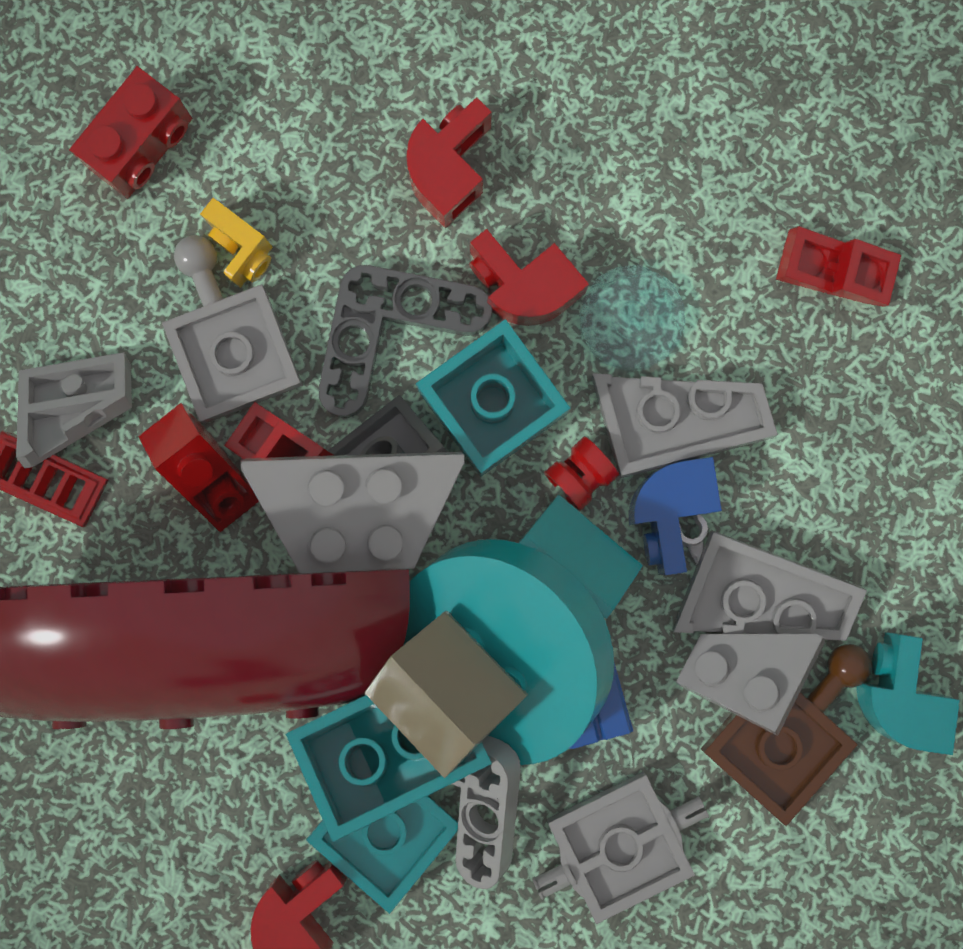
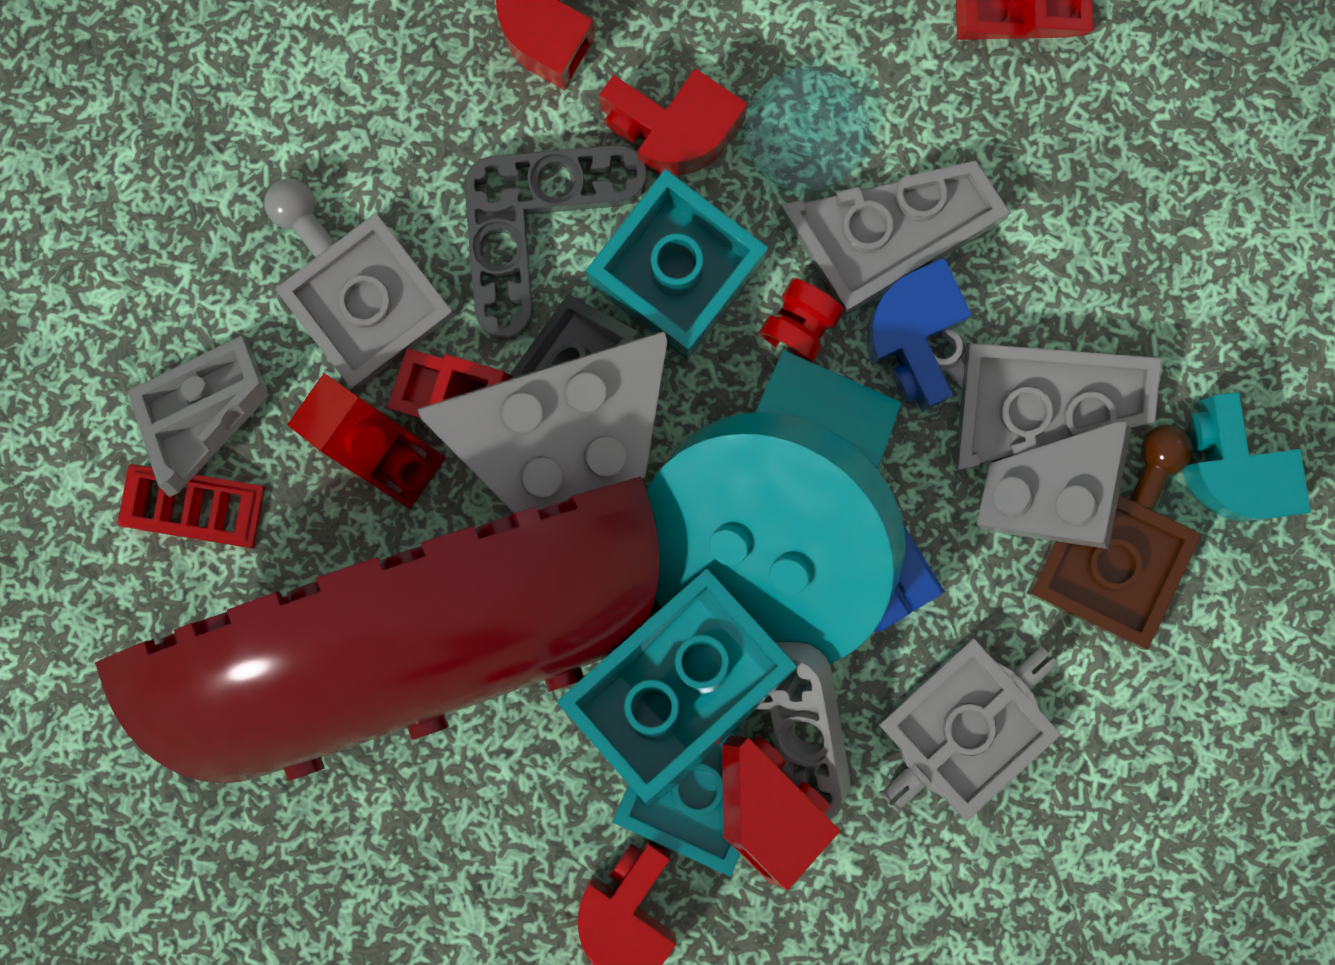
camera: 10 degrees left, 0 degrees up
red brick [69,66,193,199] -> none
yellow bracket [200,198,273,288] -> none
dark tan slope [365,611,528,778] -> none
none -> red slope [722,735,840,891]

